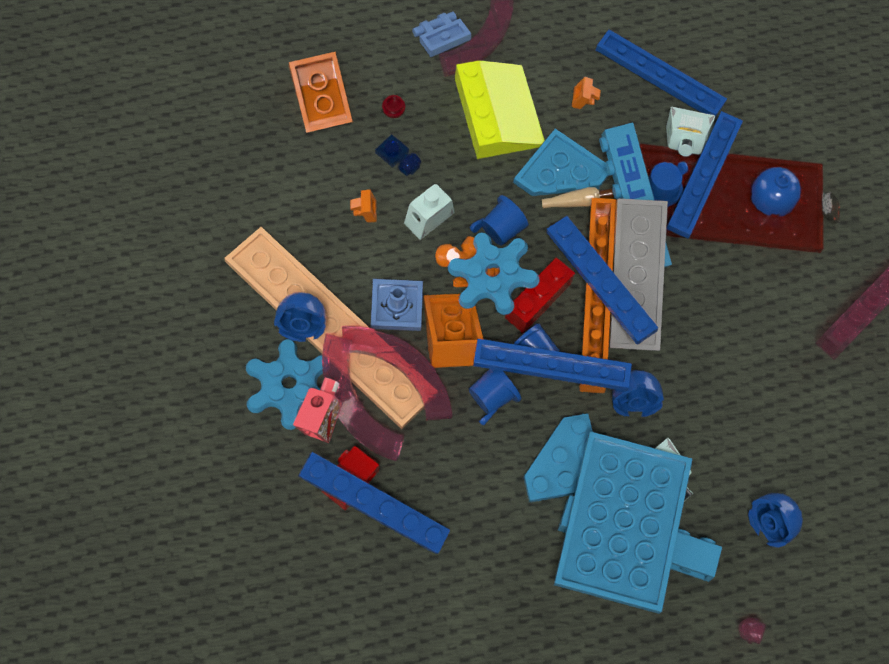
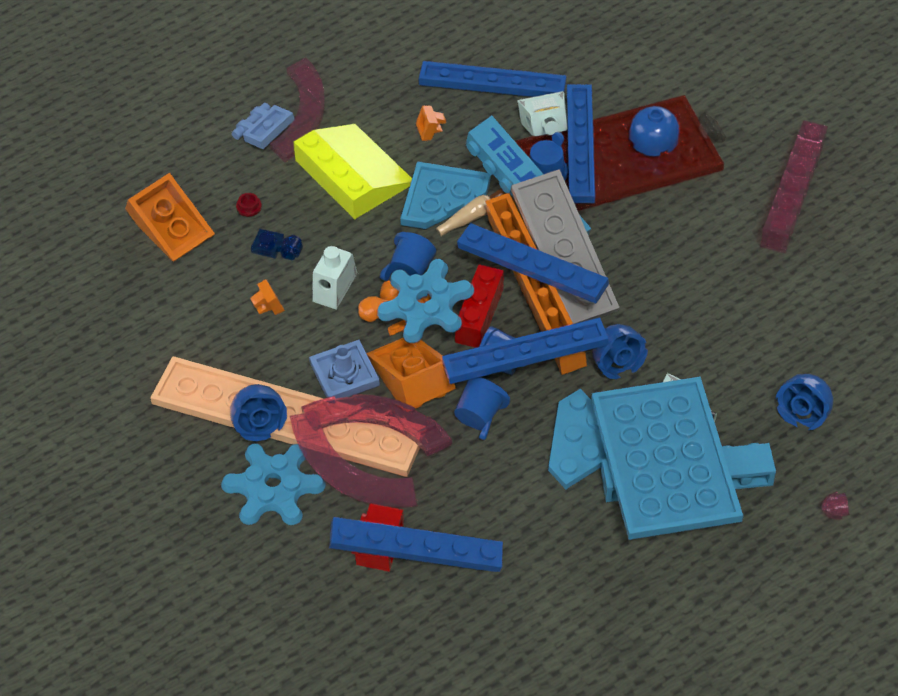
camera: 15 degrees left, 15 degrees down
coral torso [293,378,342,443] -> none

